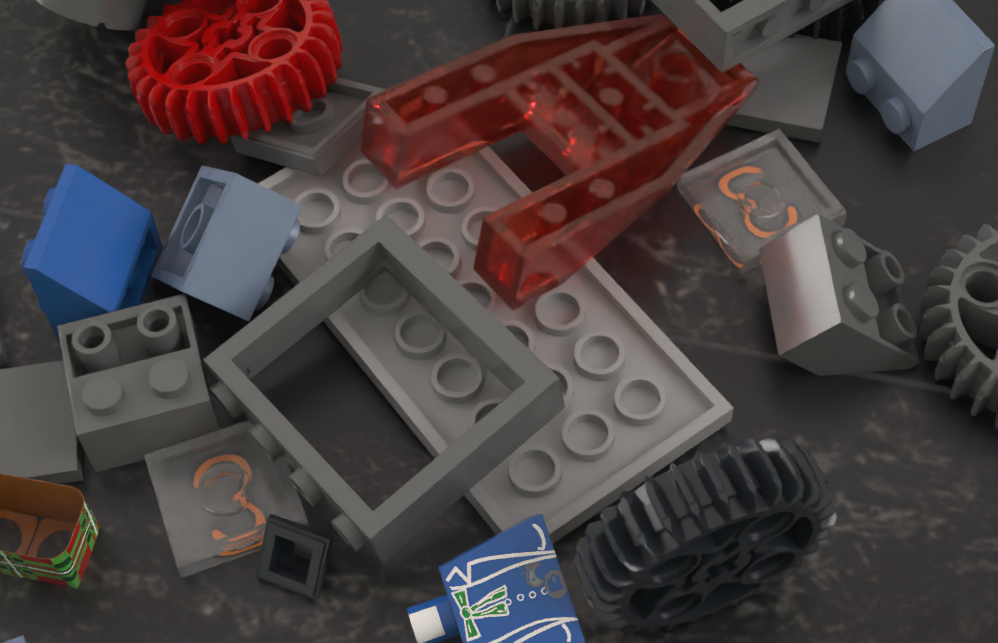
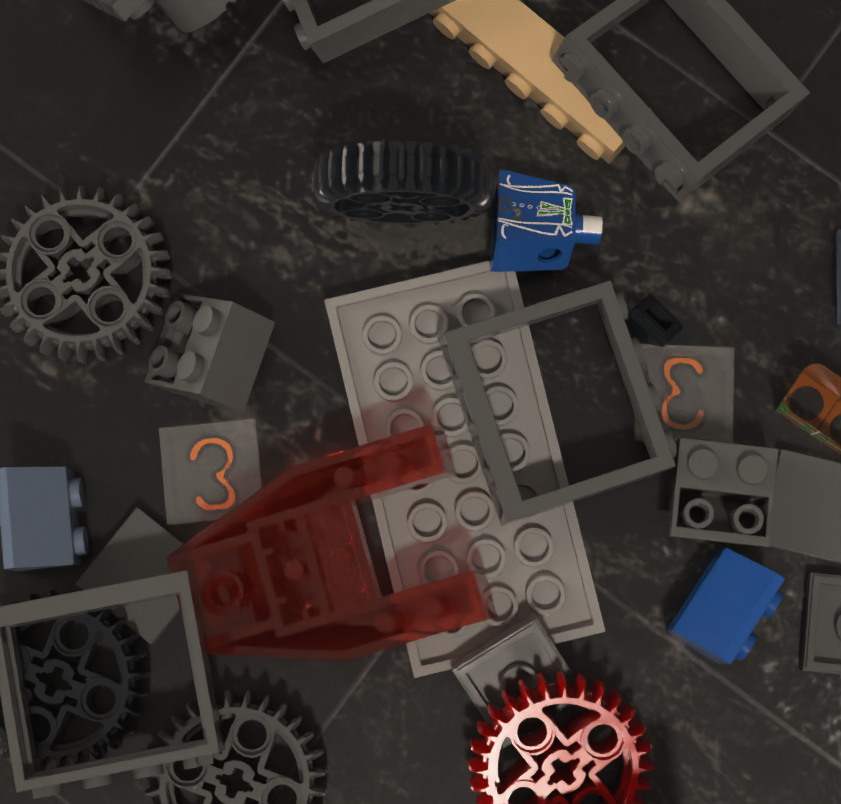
camera: 160 degrees left, 25 degrees up
sand blue slope [151,165,302,321] -> none

